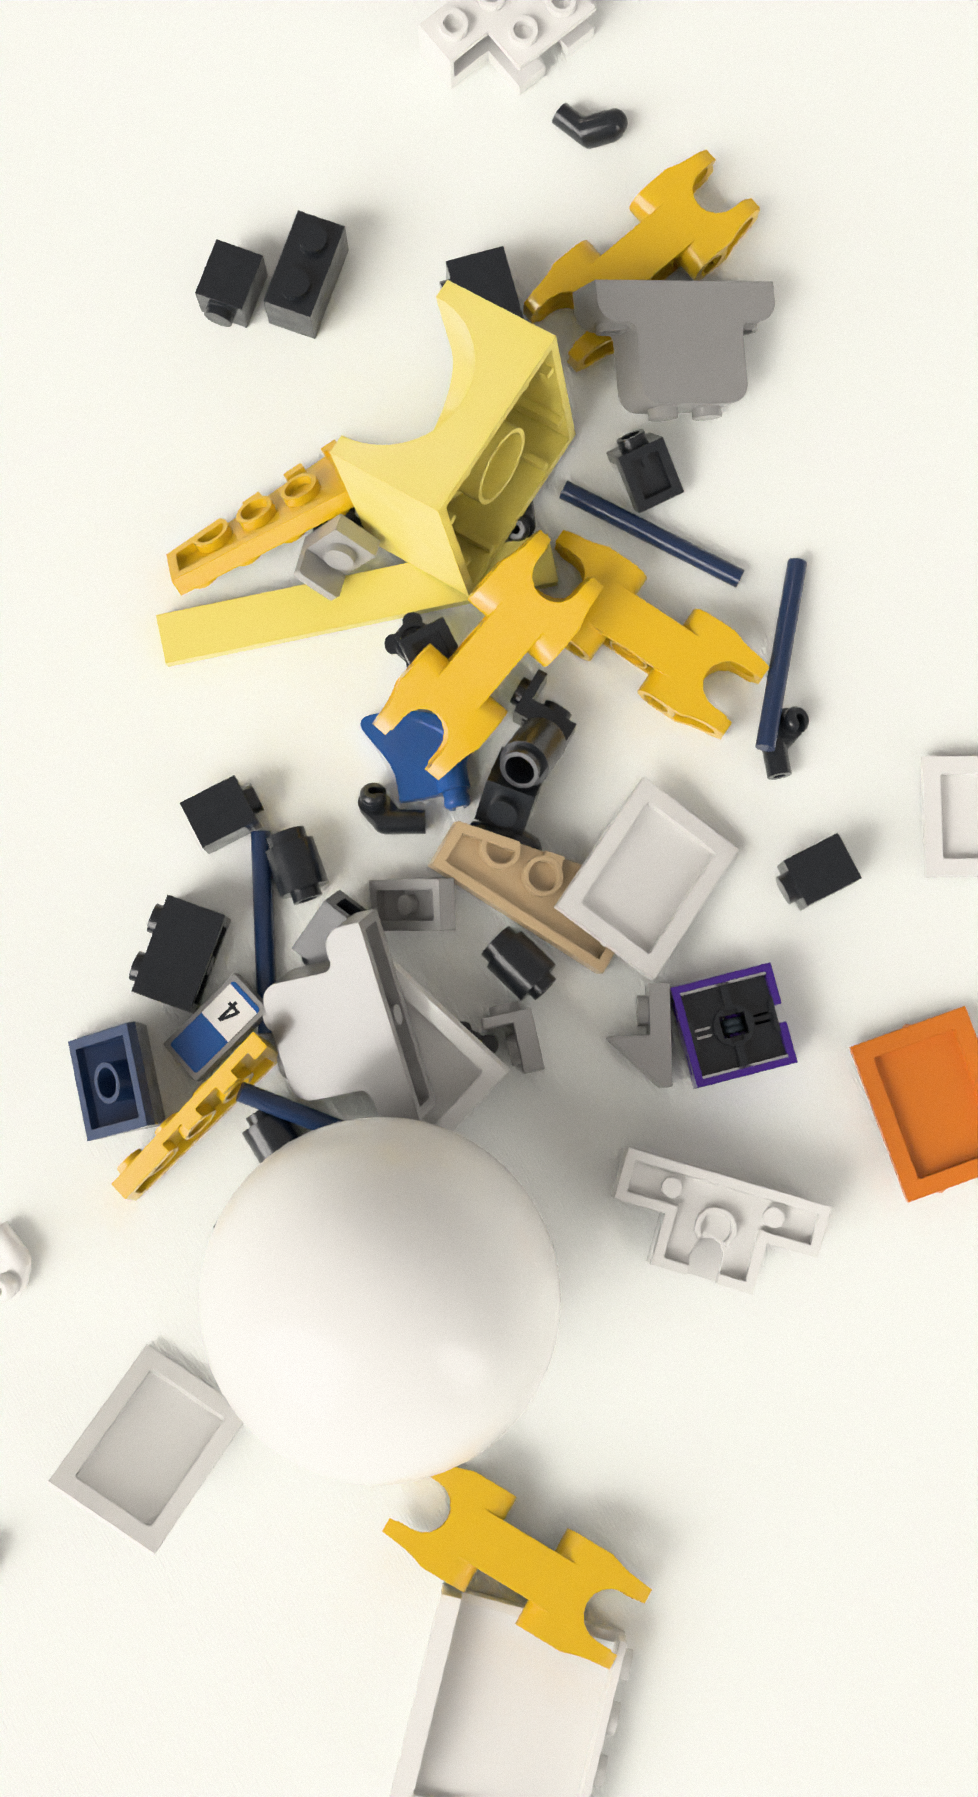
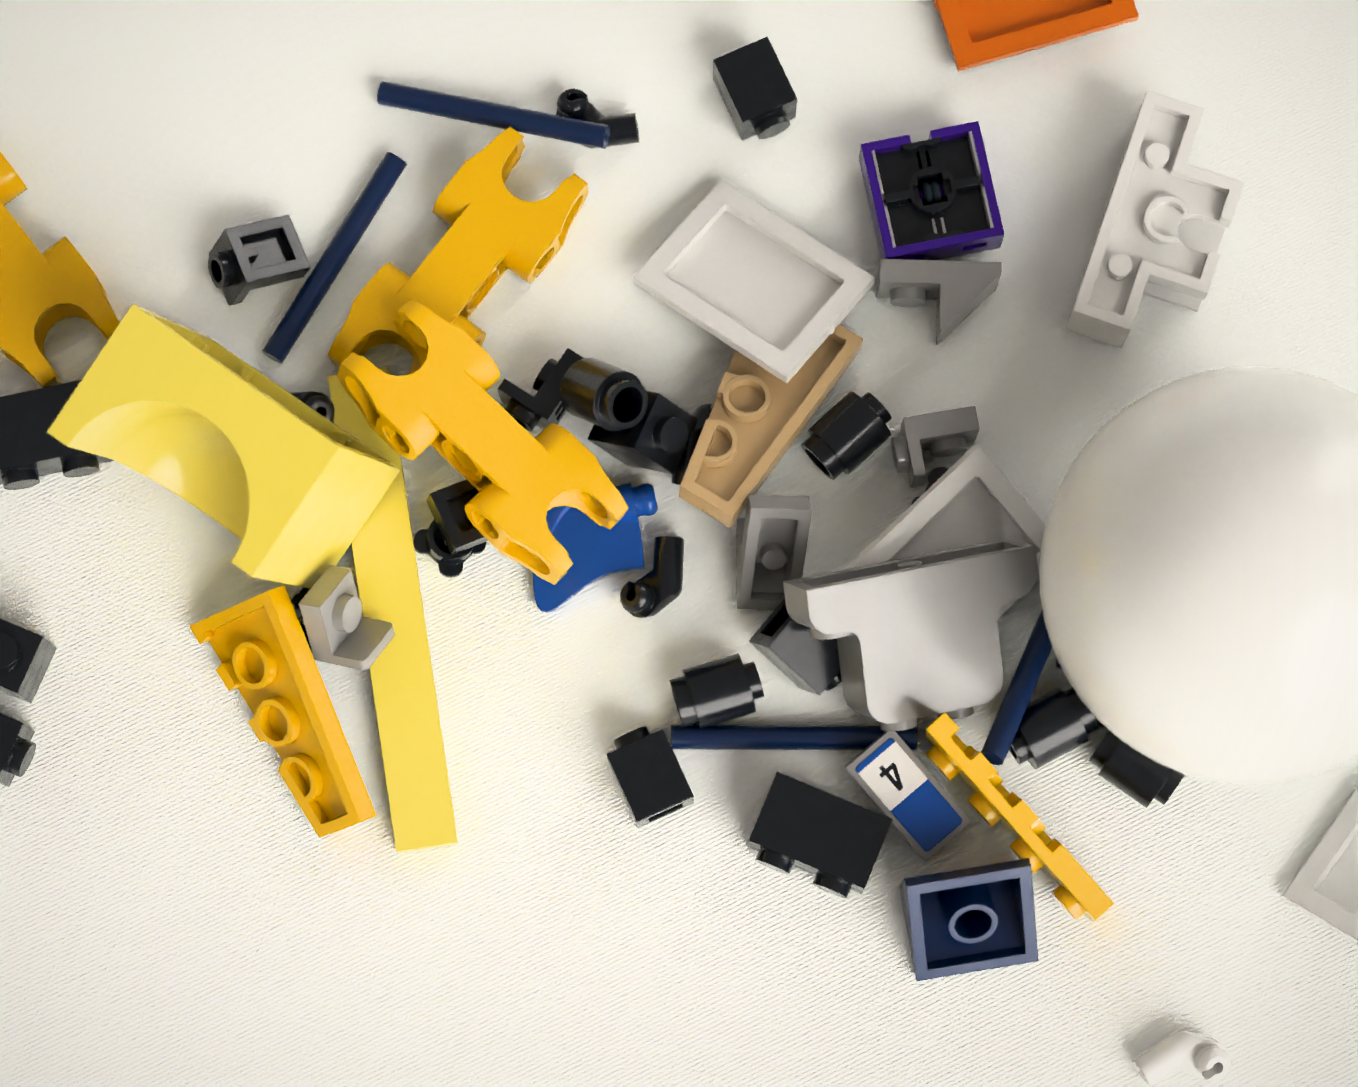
camera: 85 degrees left, 5 degrees down
light grey brick [573,280,775,422] -> none

